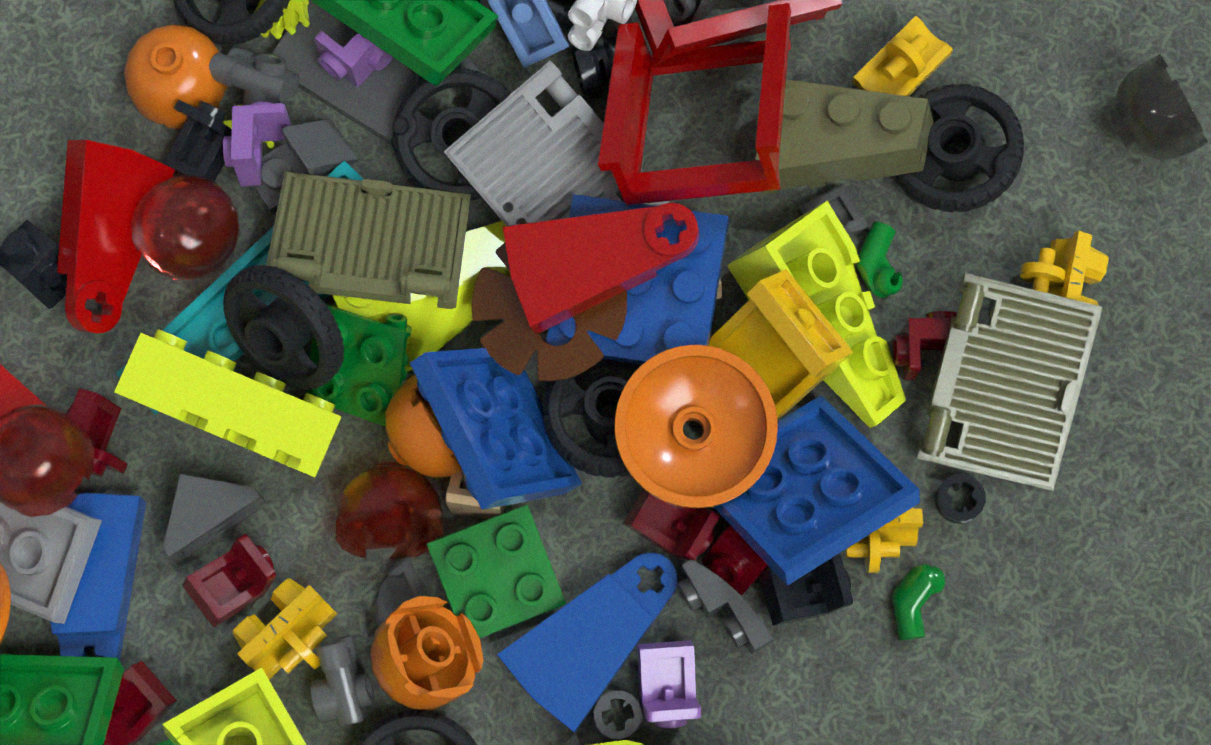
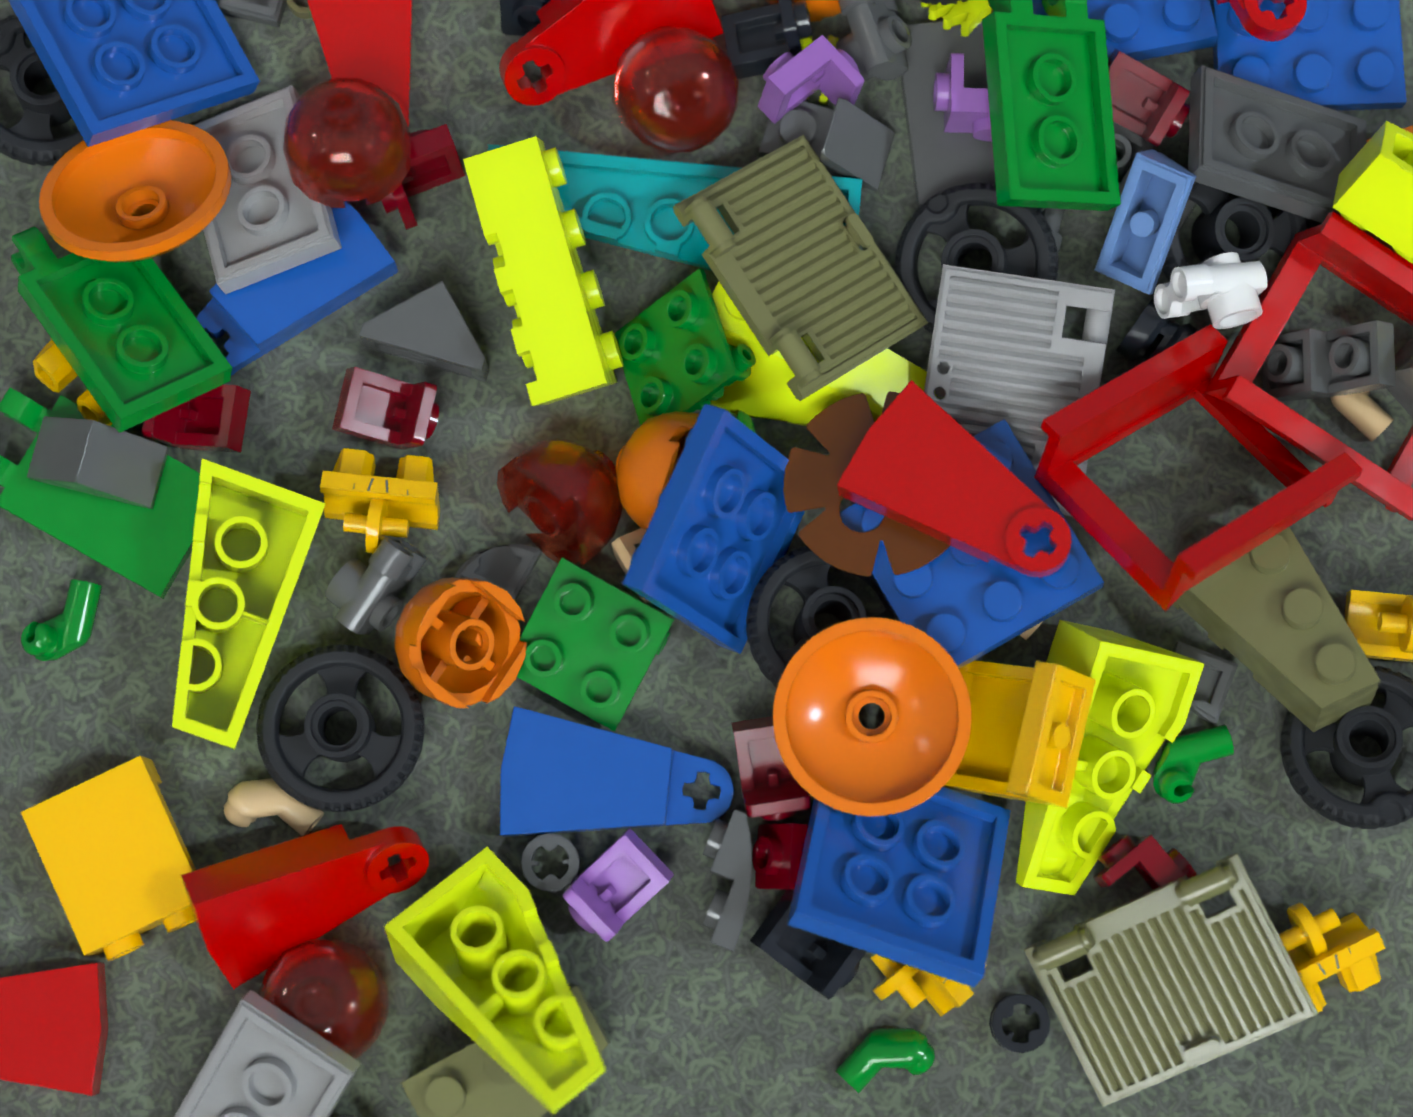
camera: 50 degrees right, 5 degrees up
black wheel [223,265,344,390] -> none

